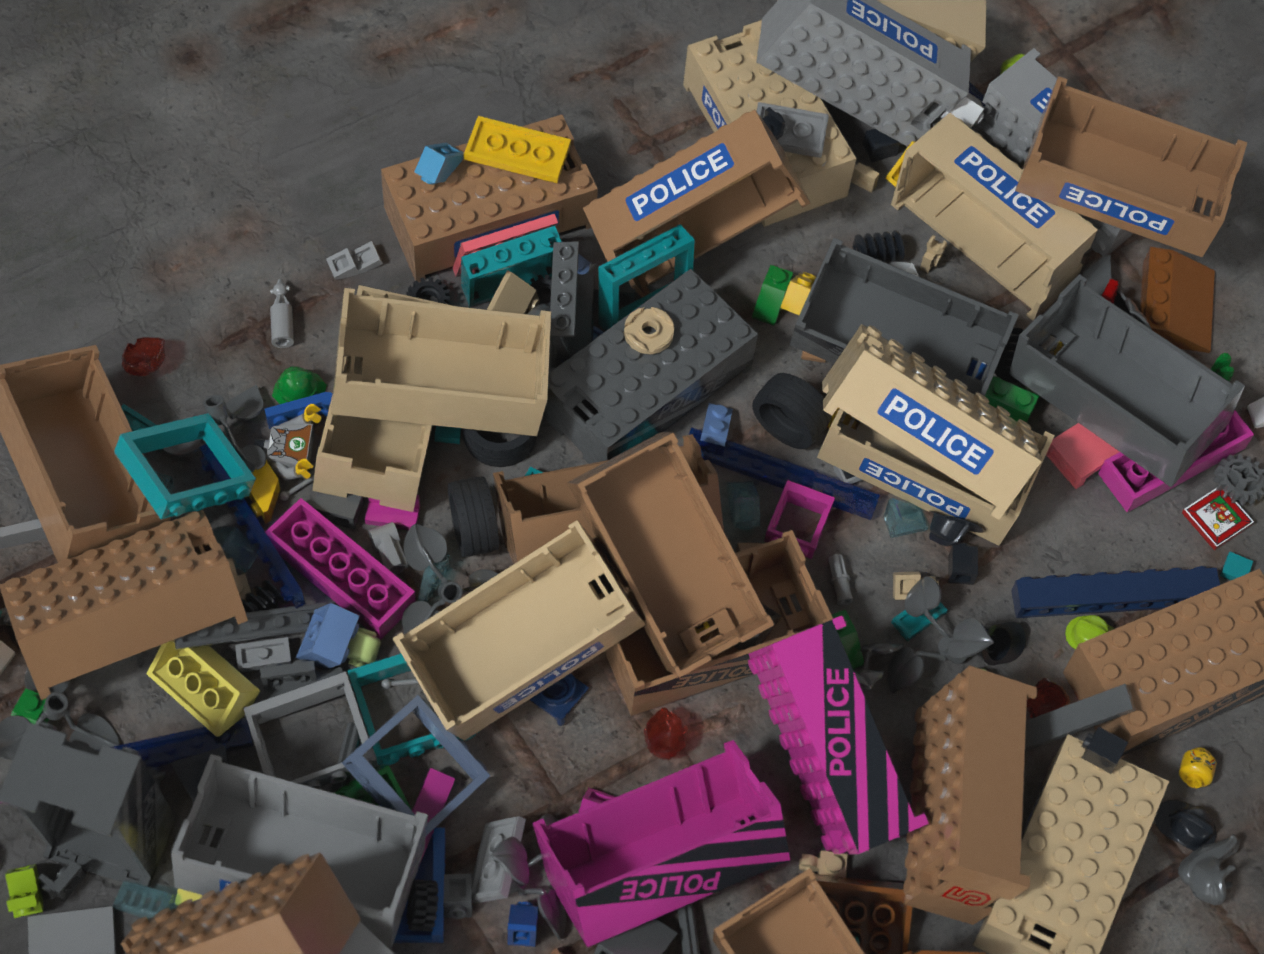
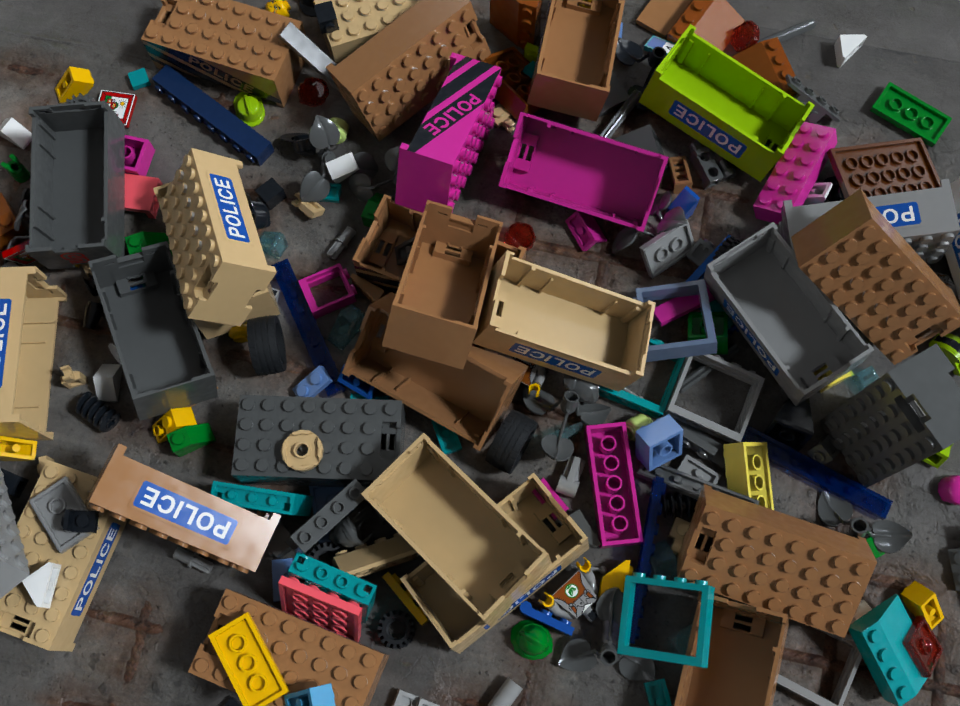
camera: 130 degrees left, 10 degrees up
none -> white slope [22,562,61,609]
none -> white slope [325,152,359,184]

